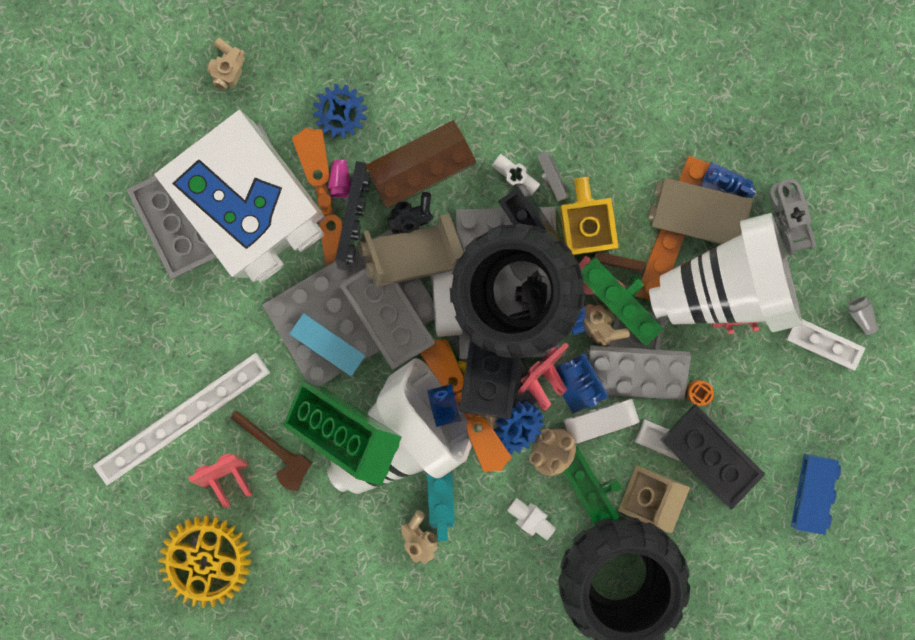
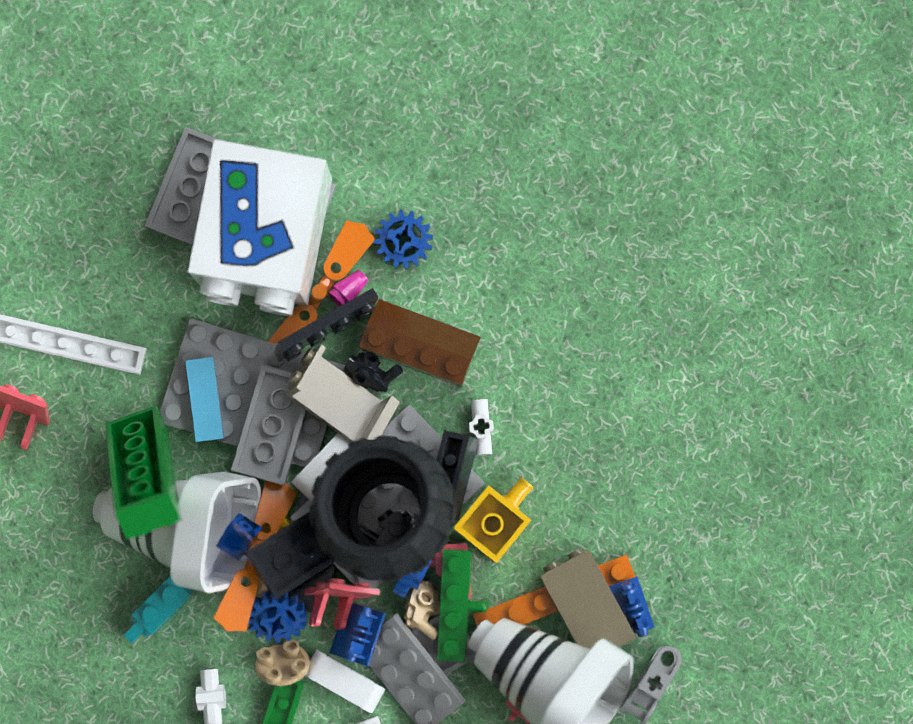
camera: 55 degrees right, 5 degrees down
tan piece [207,38,245,91] -> none
reddish brown piece [231,411,313,491] -> none
tan piece [401,510,438,564] -> none
light grey plate [537,152,570,202] -> none
reddish brown tile [593,252,645,272] -> none

